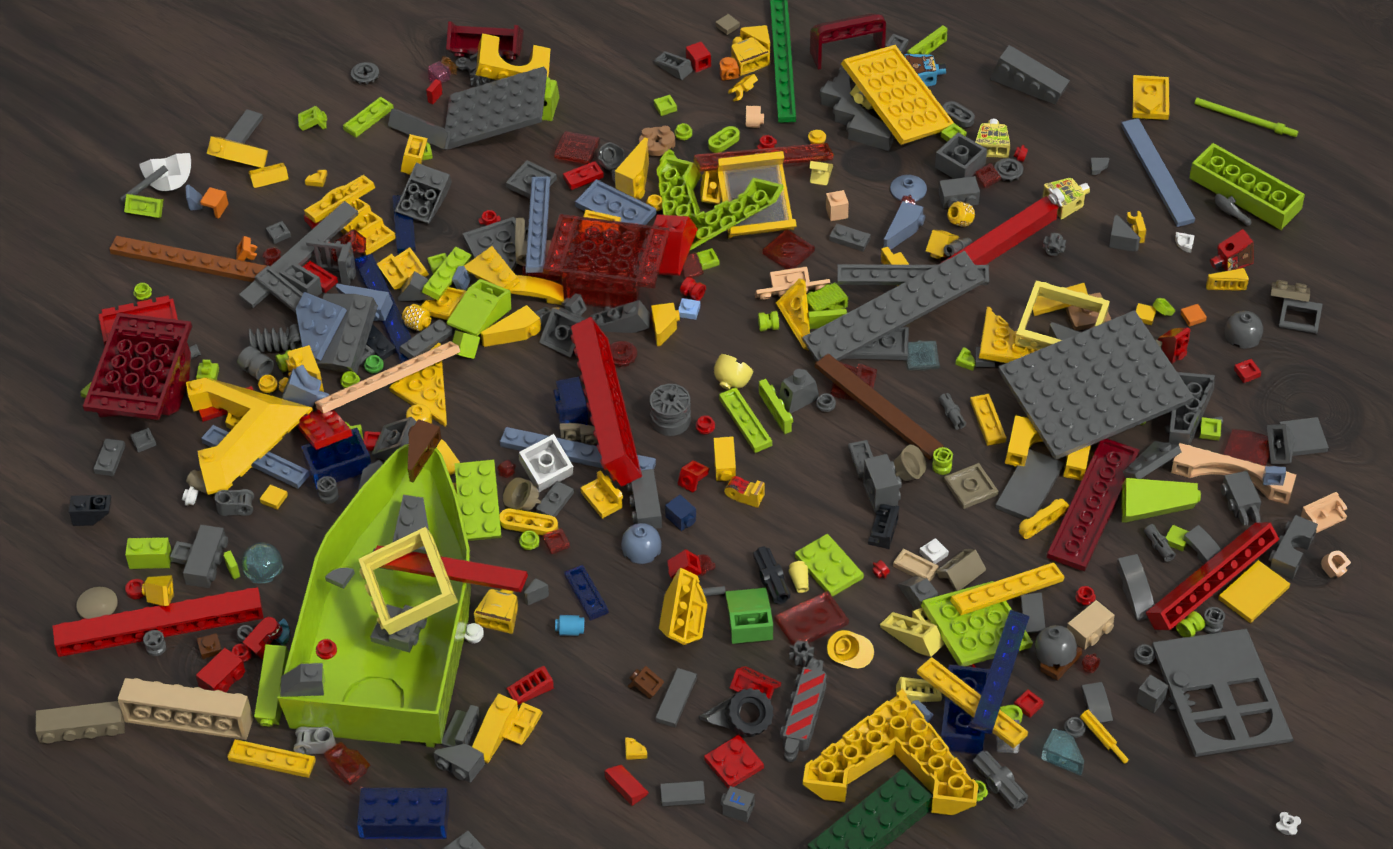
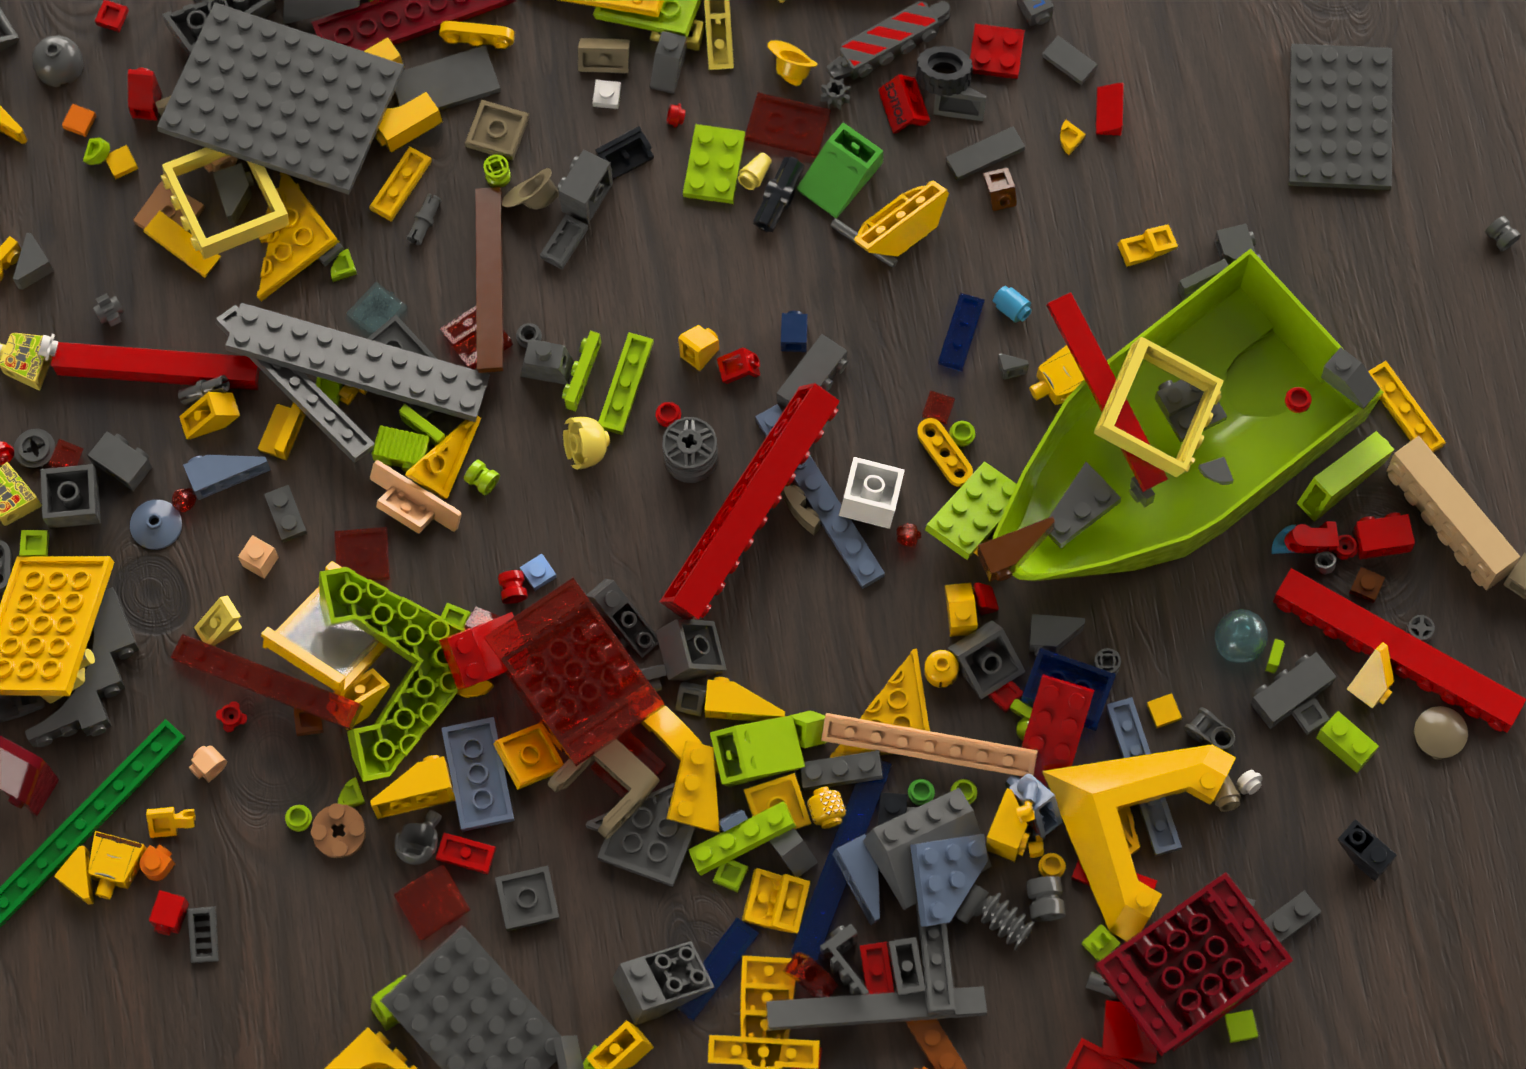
camera: 135 degrees left, 20 degrees up
red tile [125,579,145,599] -> none
clear red plate [263,248,281,266] -> none
lime wheel [275,350,291,373] -> none
clear red slope [324,742,370,785] -> none
clear blue brick [357,788,449,839] -> none
yellow slope [472,694,518,764] -> none
red plate [479,210,501,226] -> none
dark tan piece [503,478,541,511] -> none
red slope [507,666,554,705] -> none
sand blue tile [526,176,550,273] -> none
dark grey plate [536,481,574,517] -> none
clear blue brick [553,377,588,425] -> none
yellow bracket [580,470,623,519] -> none
clear red gear [610,341,637,367] -> none
sand blue cylinder [621,523,662,564] -> none
yellow plate [646,194,663,211] -> none
yellow slope [651,303,680,346] -> none
lime tile [654,95,677,116] -> none
red brick [668,549,701,579] -> none
clear red plate [698,554,715,576] -> none
lime plate [708,126,740,153] -> none
dark tan tile [715,14,740,35] -> none
yellow leg [724,476,765,508] -> none
yellow plate [808,130,826,146] -> none
tan tile [893,549,939,581] -> none
yellow head [947,201,975,227] -> none

